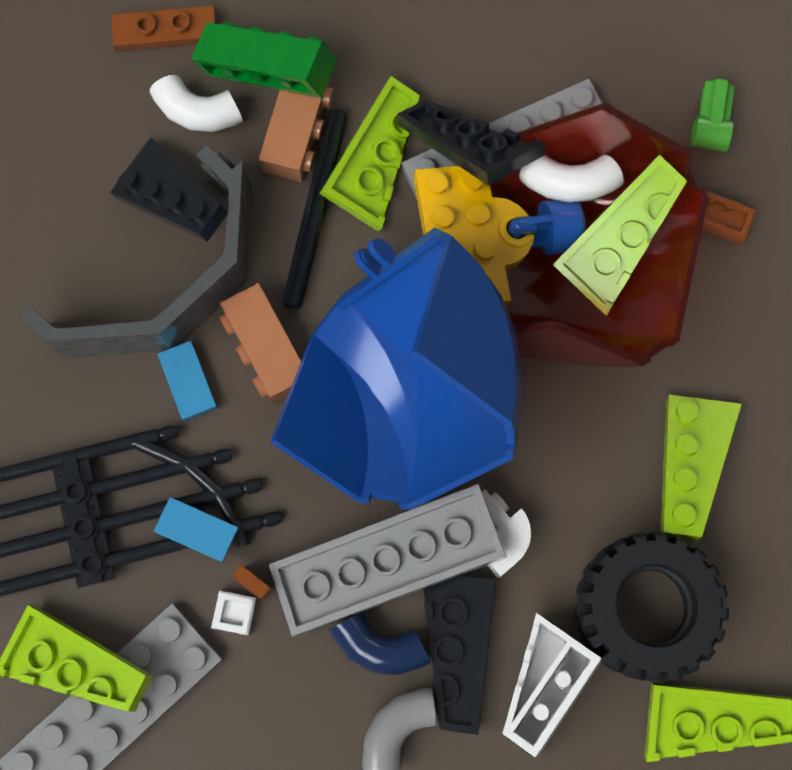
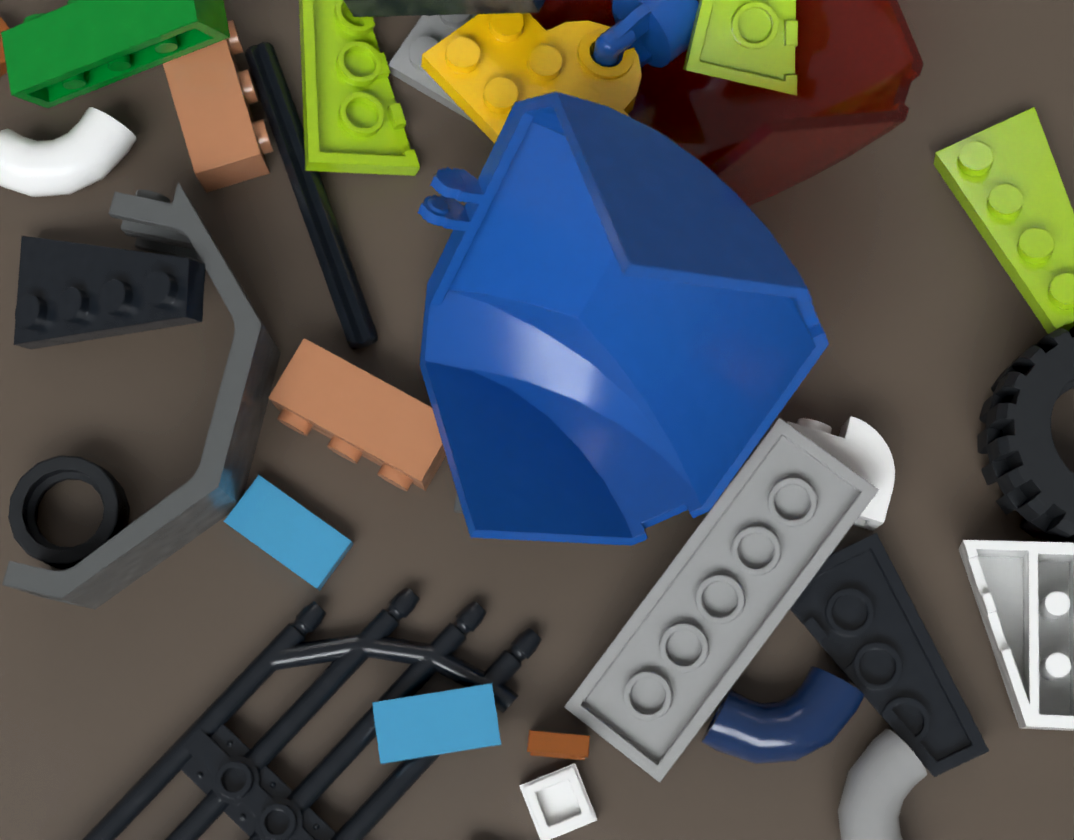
camera: 30 degrees left, 0 degrees up
none -> black tyre [8,456,130,569]

